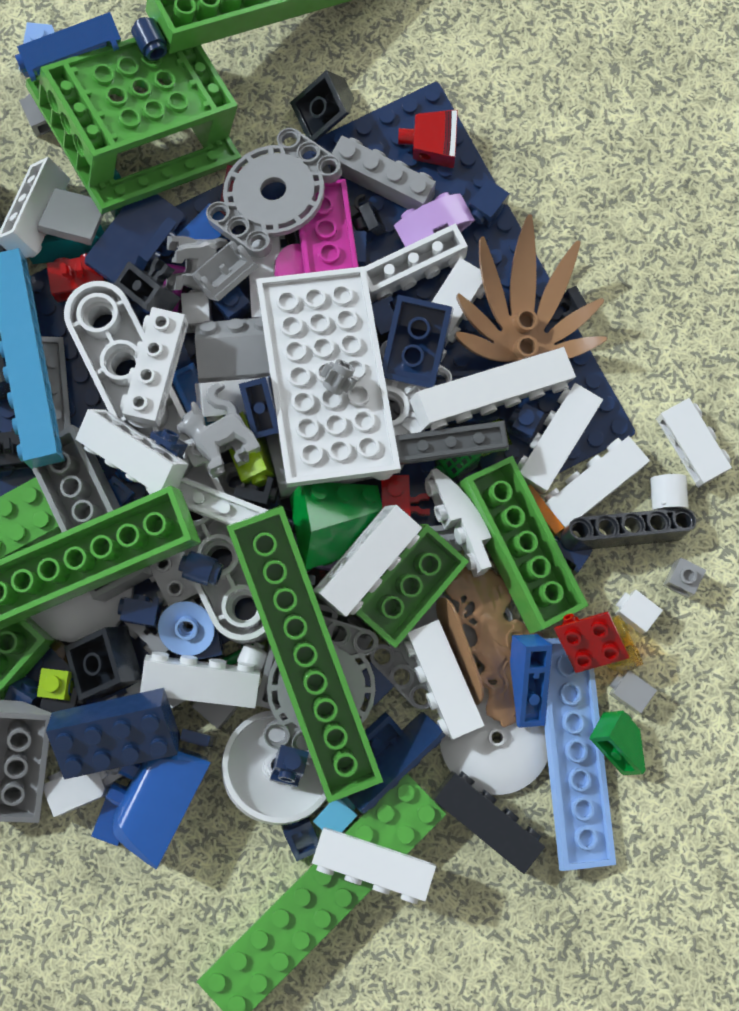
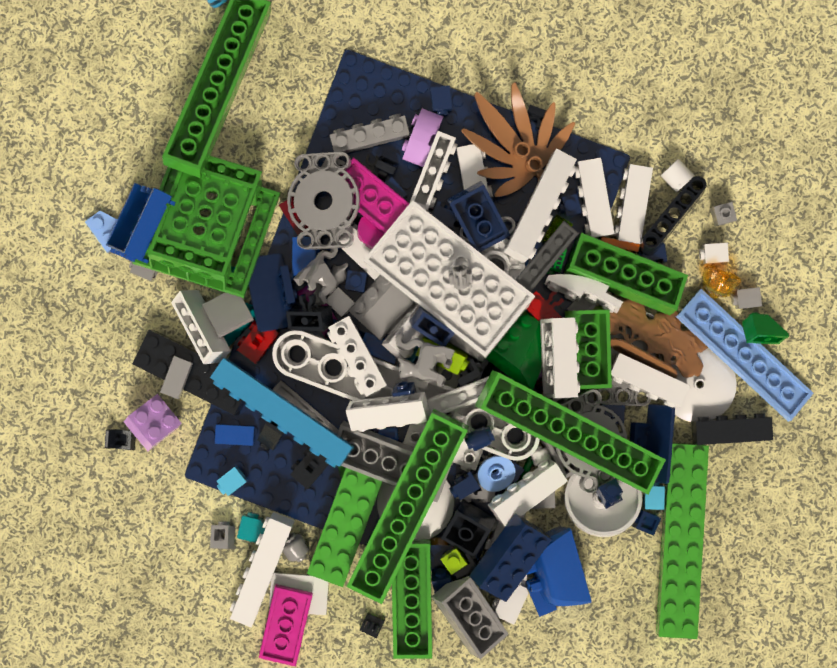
camera: 45 degrees left, 10 degrees up
dark blue brick [131,17,167,61] -> none
dark blue tile [180,729,217,747] -> none
light grey hinge [191,241,258,301] -> none
black slope [290,70,354,143] -> none
white brick [312,827,436,904] -> none
red torso [398,110,458,168] -> none
blue slope [510,634,553,728] -> none
red hinge [554,611,629,673] -> none
white brick [656,398,732,488] -> none

